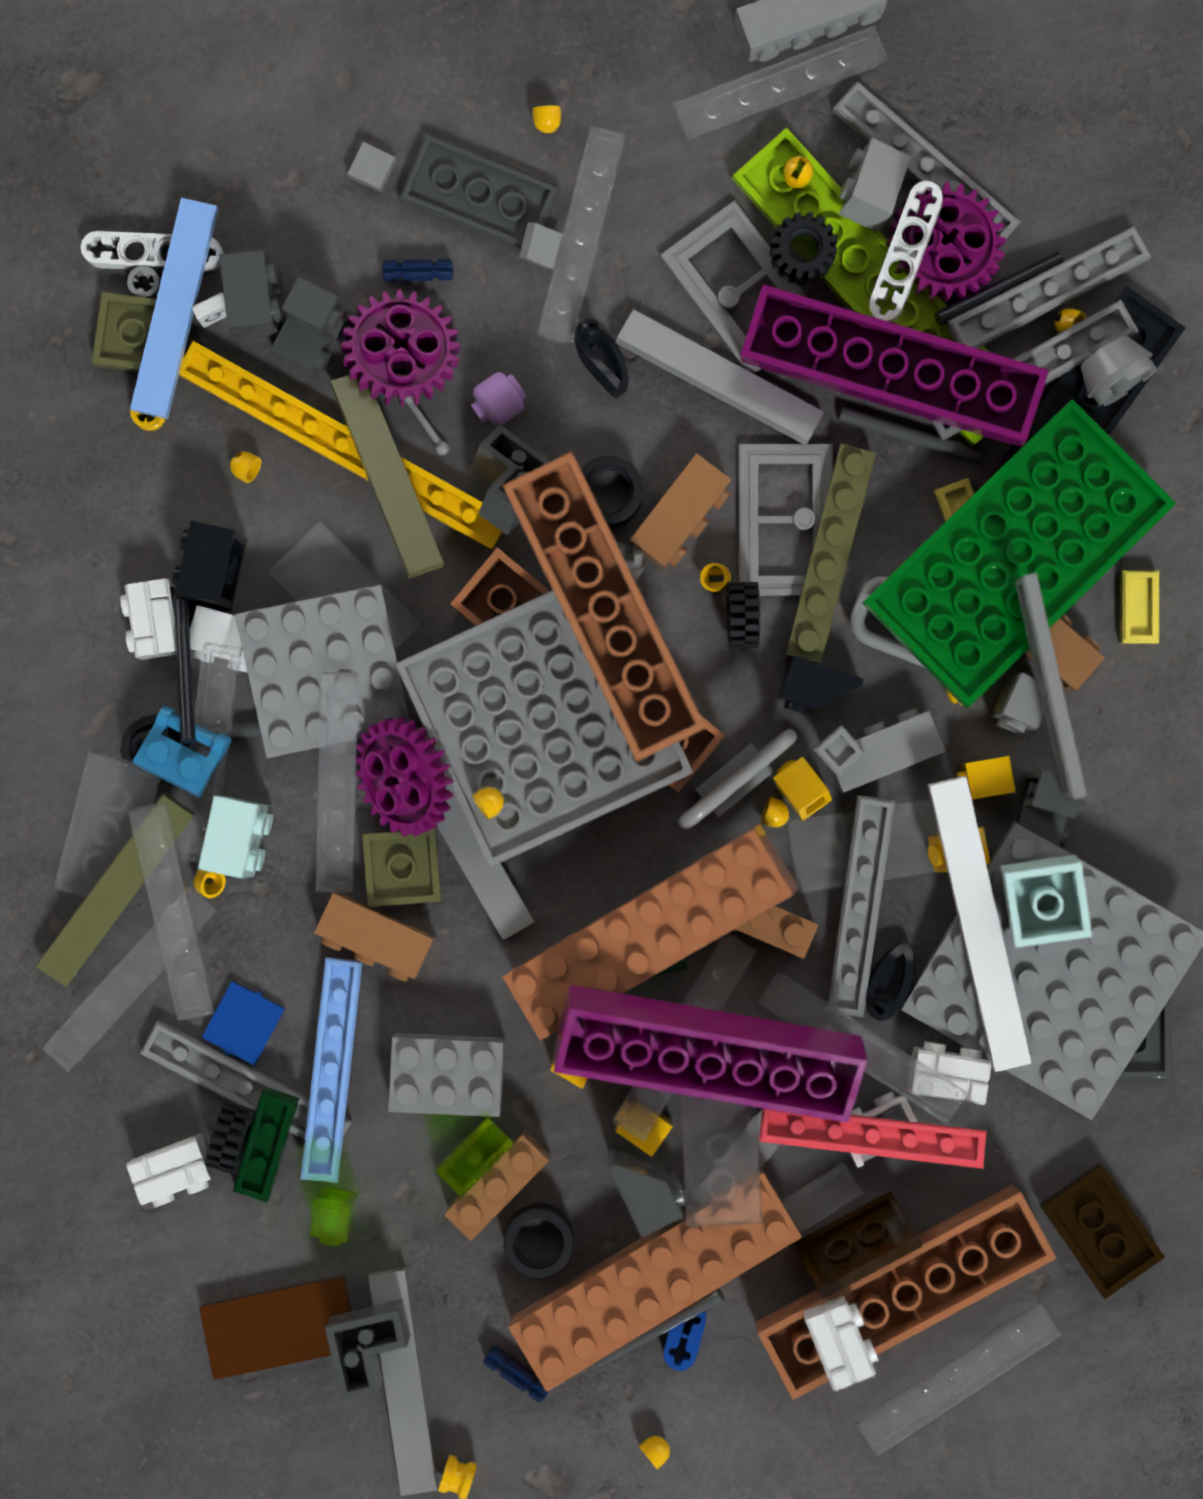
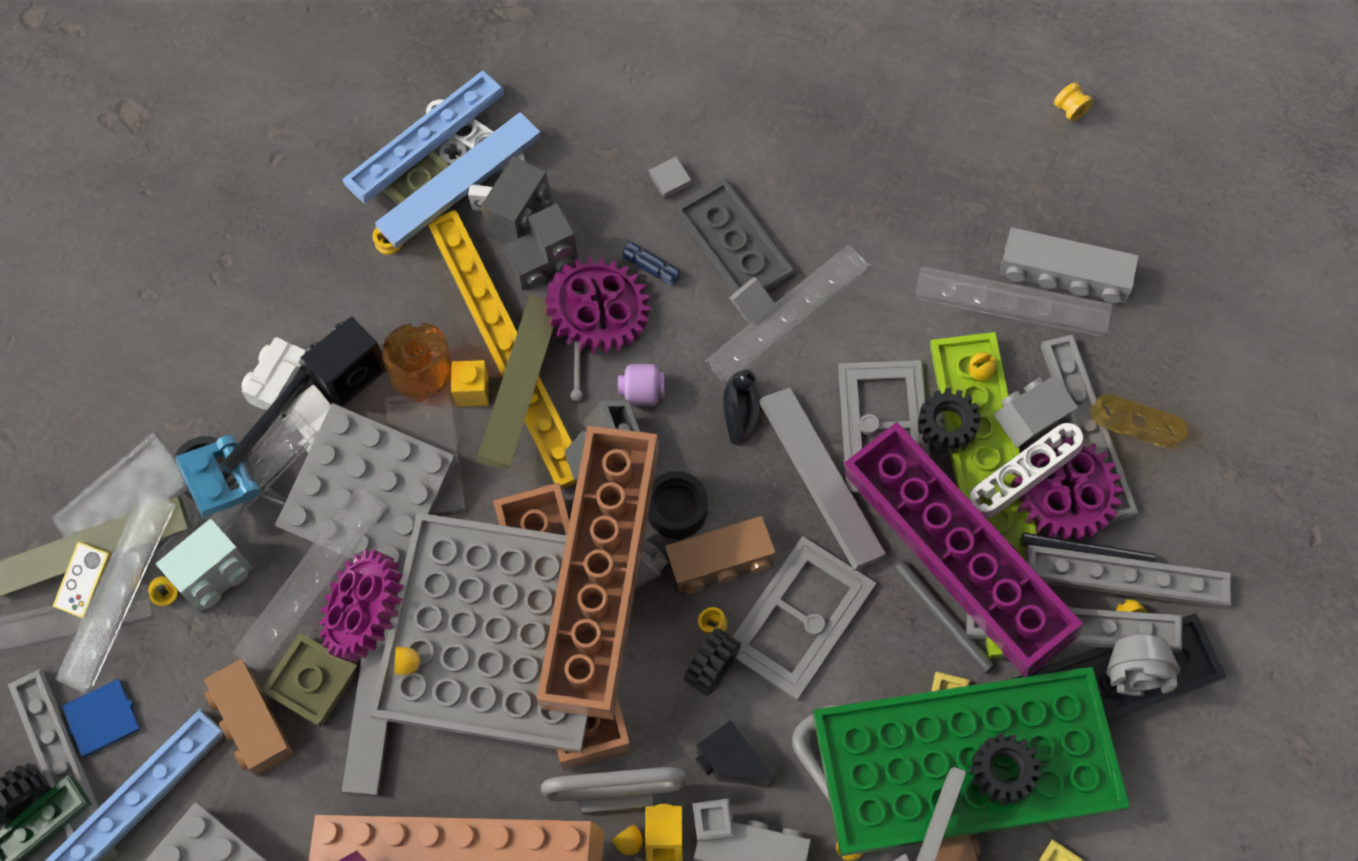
camera: 35 degrees right, 20 degrees down
yellow hinge [230,451,262,484] -> none
yellow hinge [532,105,561,134] -> none
olive plate [785,443,876,664] -> none
none -> tile [53,542,113,618]
none -> light blue tile [343,70,504,204]
none -> clear orange brick [382,323,452,402]
none -> yellow brick [451,360,489,407]
none -> black tyre [970,733,1041,806]
none -> clear yellow beam [1090,394,1188,448]

